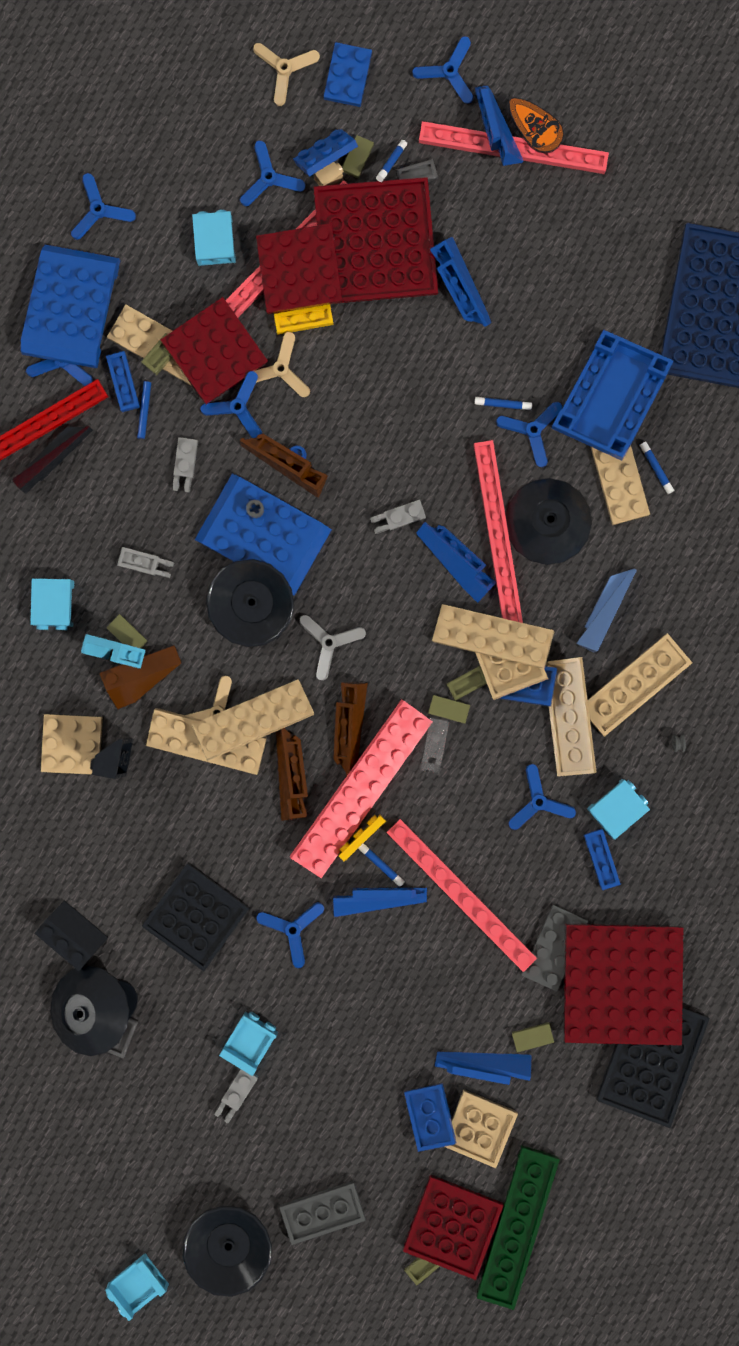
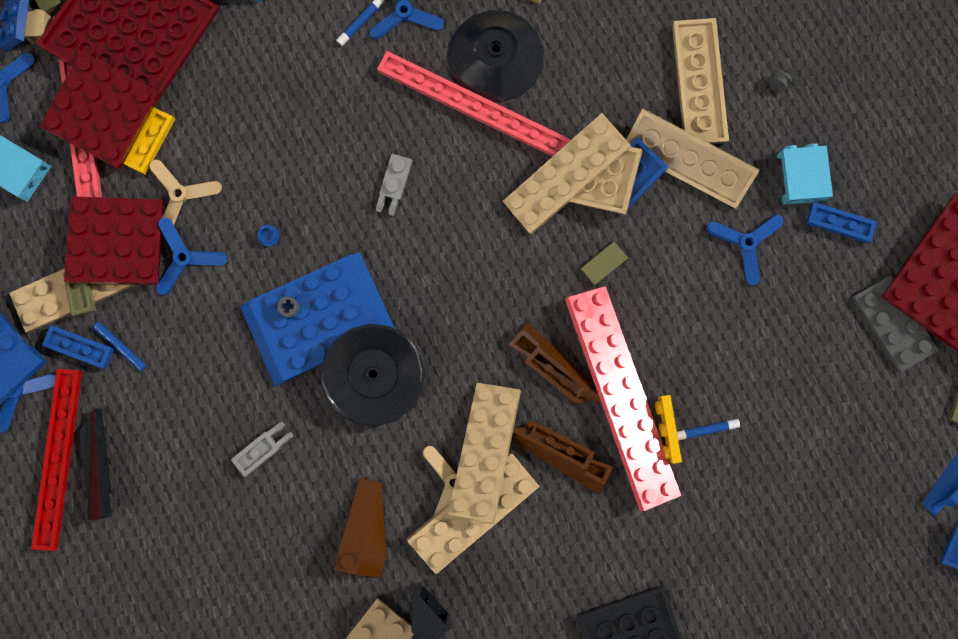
camera: 55 degrees left, 5 degrees down
medium azure panel [30,579,74,630] -> none
medium azure panel [81,634,145,669] -> none
olive tile [107,614,148,649] -> none
light grey hinge [173,438,198,492] -> none
reddish brown wedge [240,434,328,498] -> none
blue piece [257,902,324,968] -> none
light grey piece [299,615,366,680] -> none
blue wedge [333,888,427,917] -> none
coral plate [387,819,537,972] -> none
blue wedge [417,522,496,603] -> none
clear plate [420,718,449,774] -> none
olive tile [446,666,487,701] -> none
medium blue wedge [577,569,637,653] -> none

